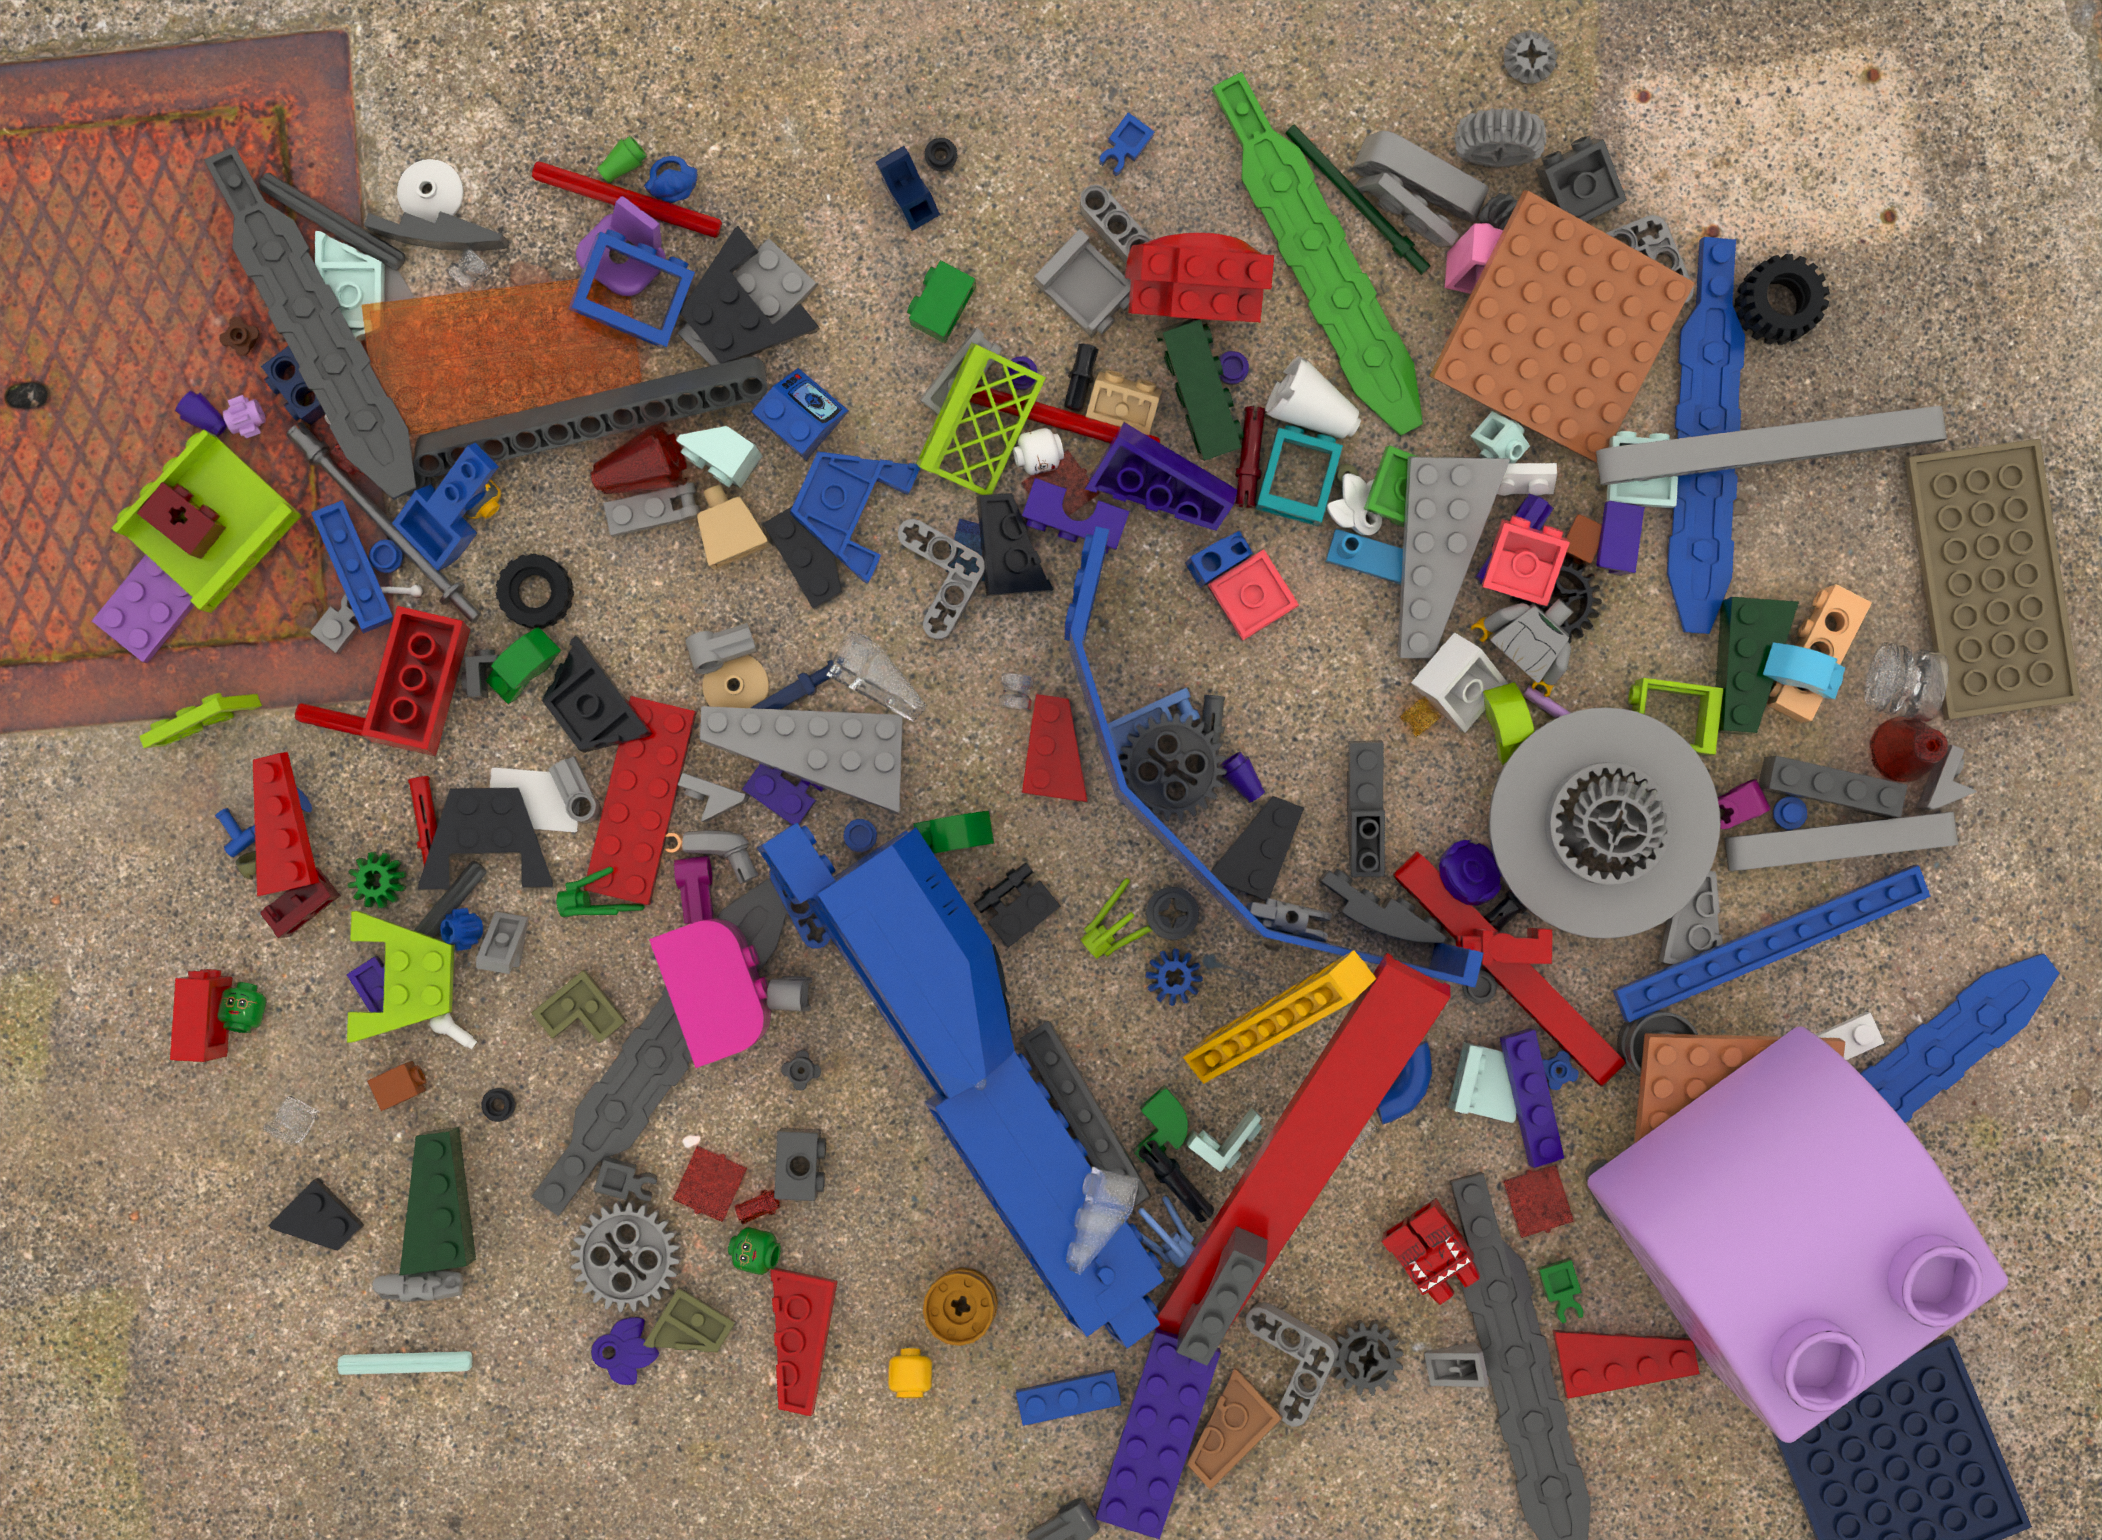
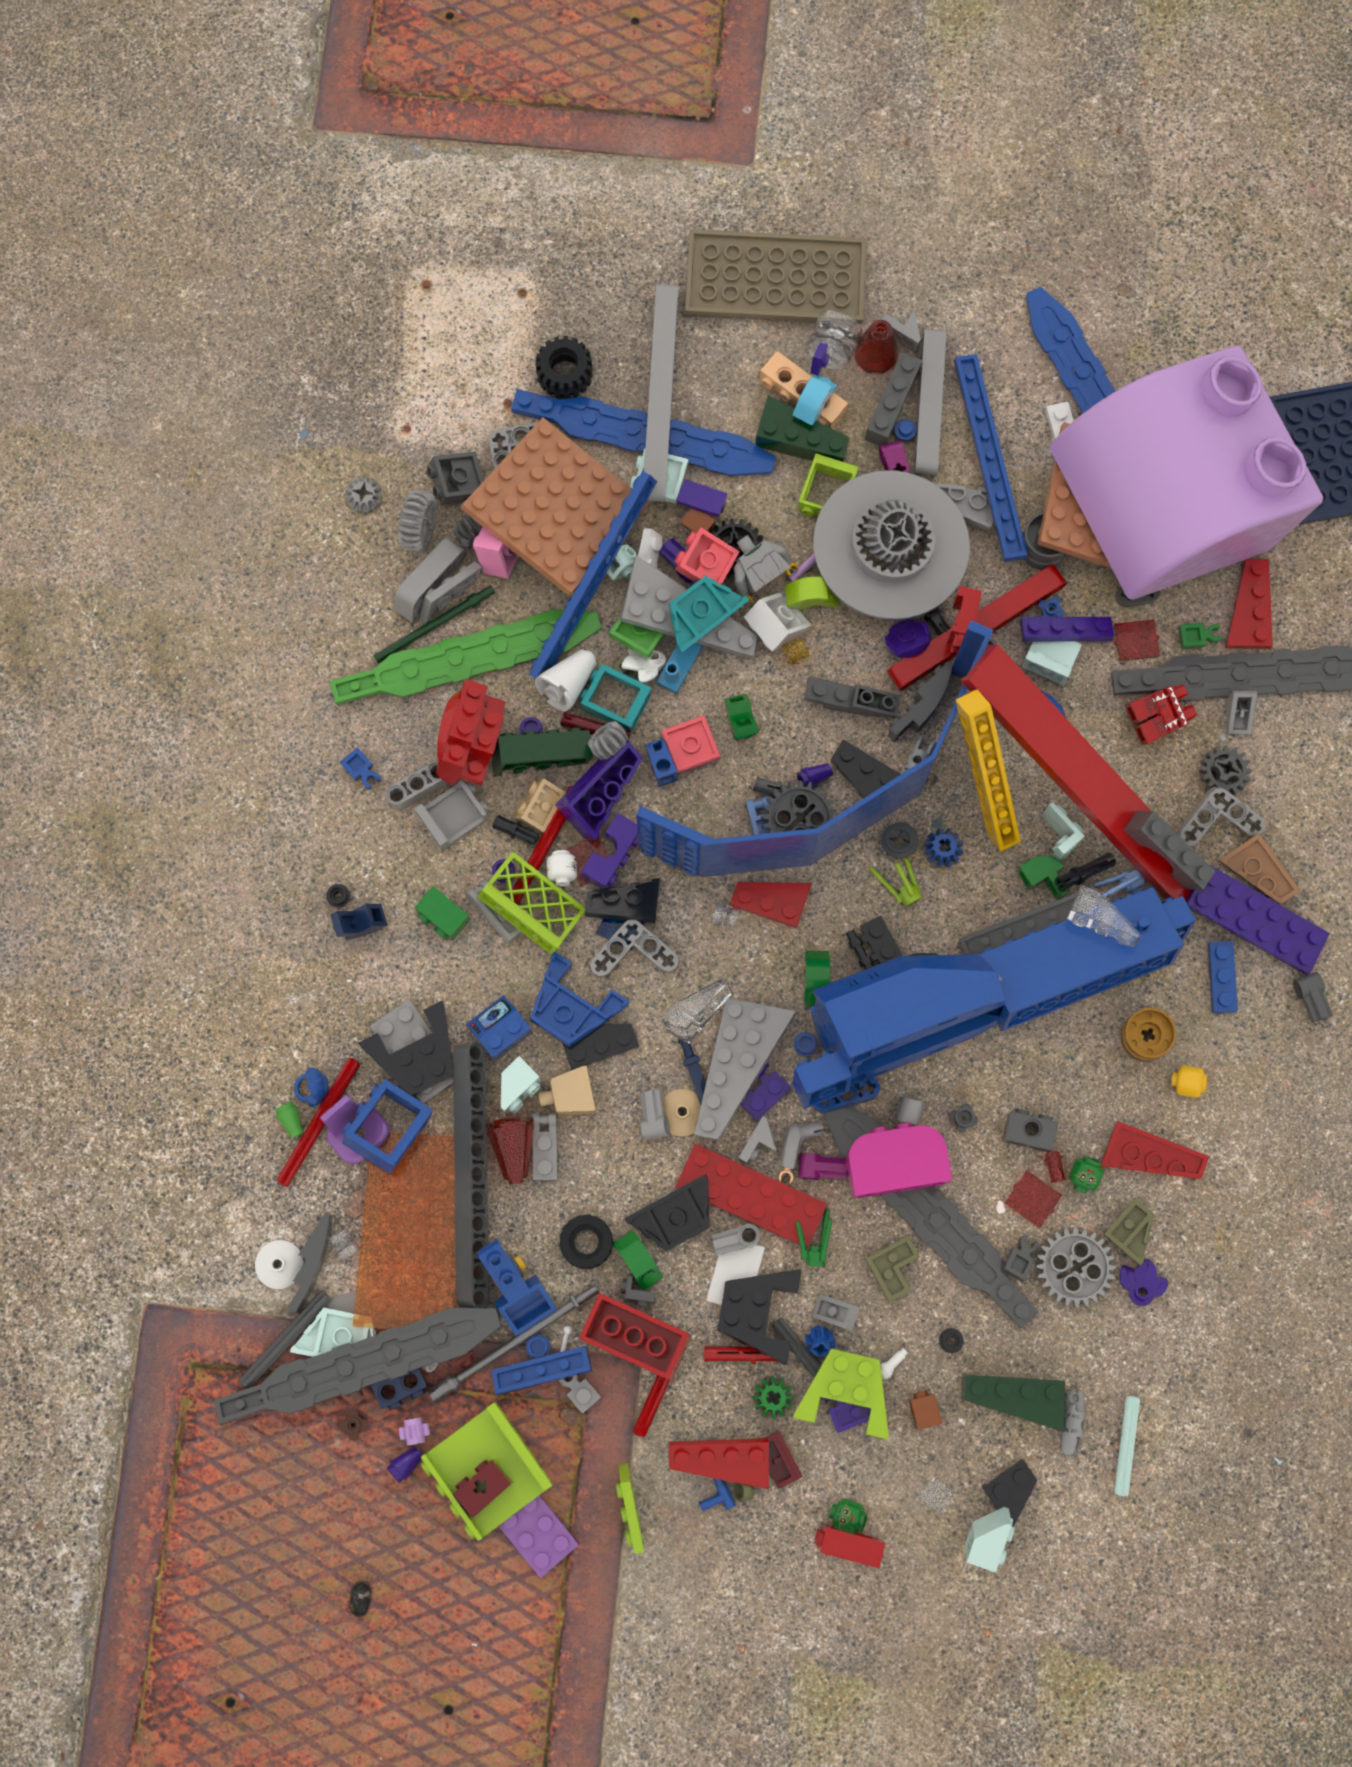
camera: 80 degrees left, 10 degrees down
none -> blue plate [529,471,657,678]
none -> light grey gear [588,721,629,760]
none -> teal wing [668,576,749,654]
none -> green brick [724,694,759,740]
none -> dark purple plate [810,342,830,376]
none -> light aqua slope [965,1507,1014,1572]

